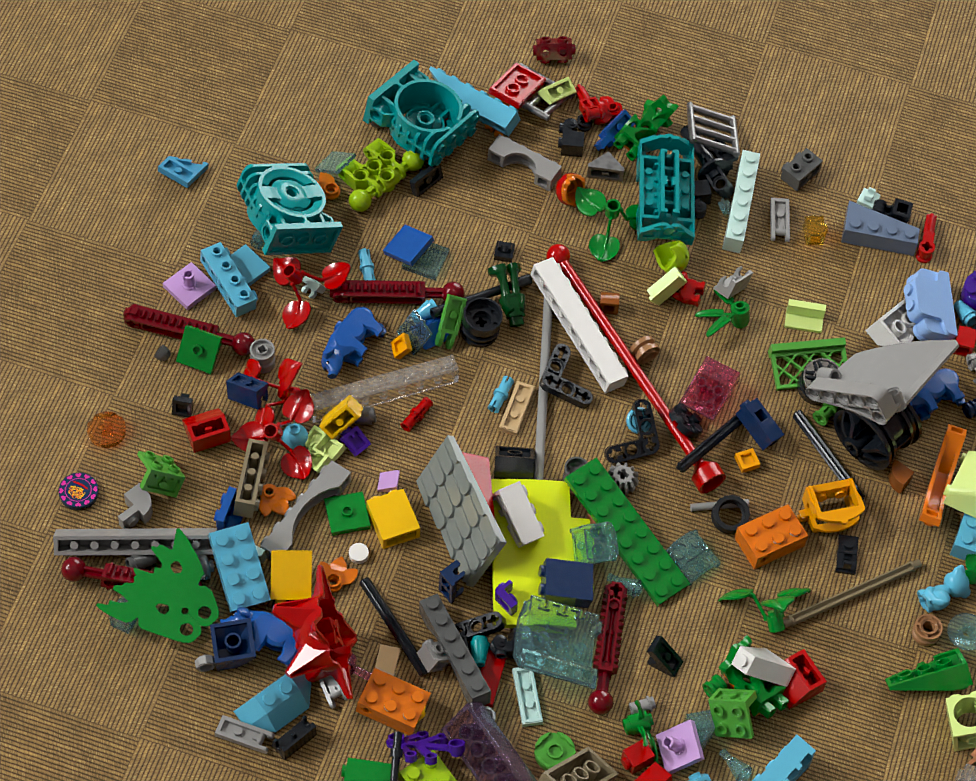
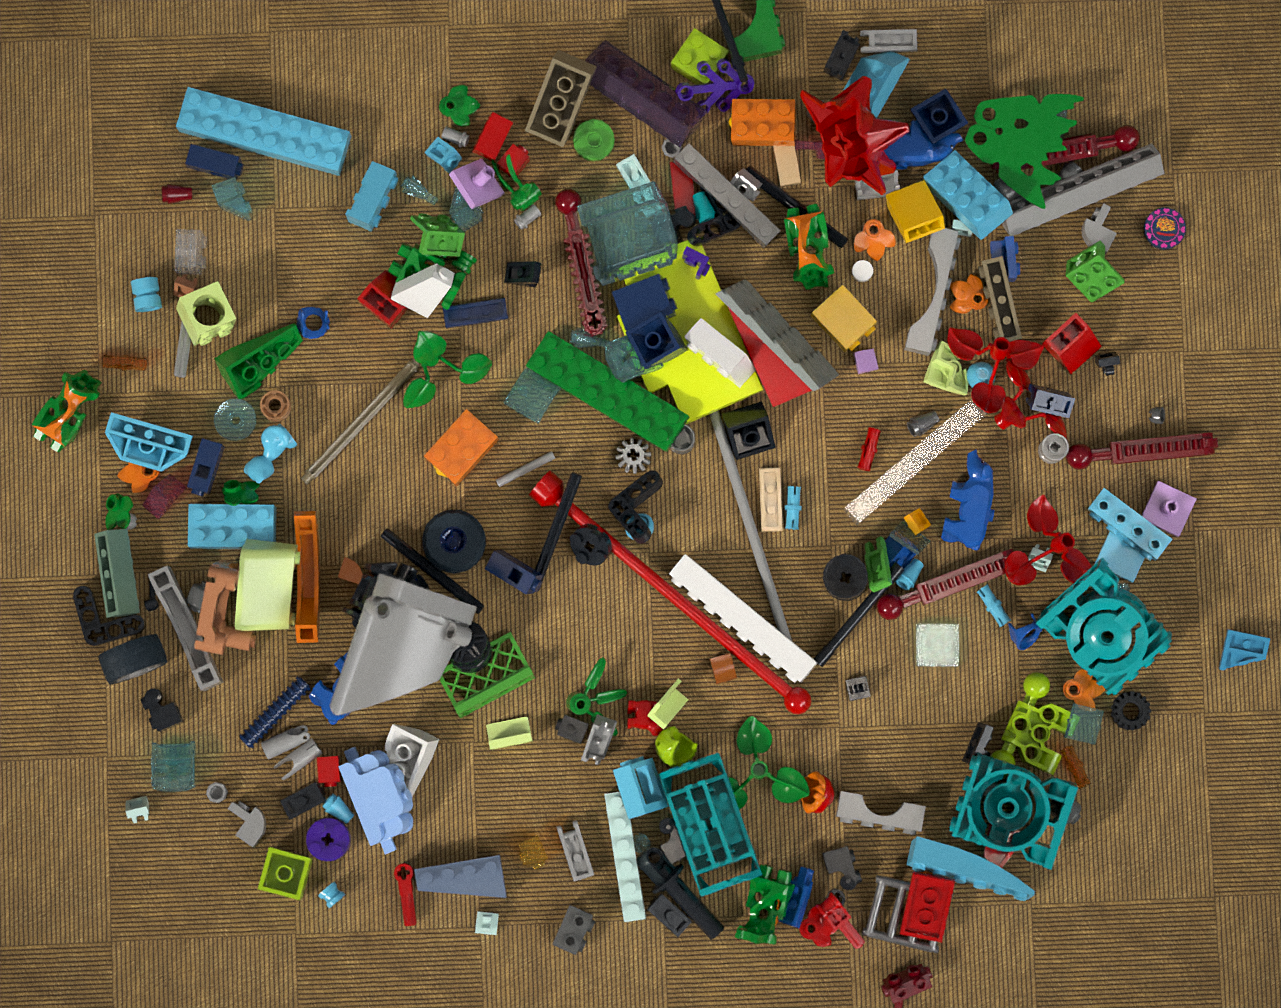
camera: 160 degrees right, 25 degrees up
clear orange tile [87,411,126,448] -> none
green plate [176,325,223,374] -> none
light grey tile [195,655,216,672] -> none
yellow brick [319,395,363,439] -> none
green plate [324,491,371,536] -> none
dark purple bracket [338,426,371,456] -> none
blue tile [383,225,434,266] -> none
dark blue hinge [439,560,465,604] -> none
dark green piece [487,262,525,327] -> none
yellowish green slope [537,76,577,105] -> none
black beam [539,343,593,408] -> none
flat silver slope [587,151,624,182] -> none
medium nougat wheel [630,336,660,364] -> none
clear pink slope [679,356,740,421] -> none
flat silver bar [687,102,740,158] -> none
black tyre [711,495,750,534] -> none
light orange plate [734,448,760,473] -> none
light orange animal [797,478,865,533] -> none
black plate [835,534,859,575] -> none
black brick [872,198,913,223] -> none
none -> blue piece [296,307,330,339]
none -> black wheel [422,509,486,573]
none -> dark blue tile [443,298,508,329]
none -> black brick [555,715,589,744]
none -> medium azure window [613,756,668,819]
none -> dark blue slope [625,311,688,369]
none -> green hips [784,204,834,290]
none -> blue piece [1008,613,1042,651]
none -> clear orange pin [1060,745,1091,789]
none -> black tyre [1111,691,1151,730]

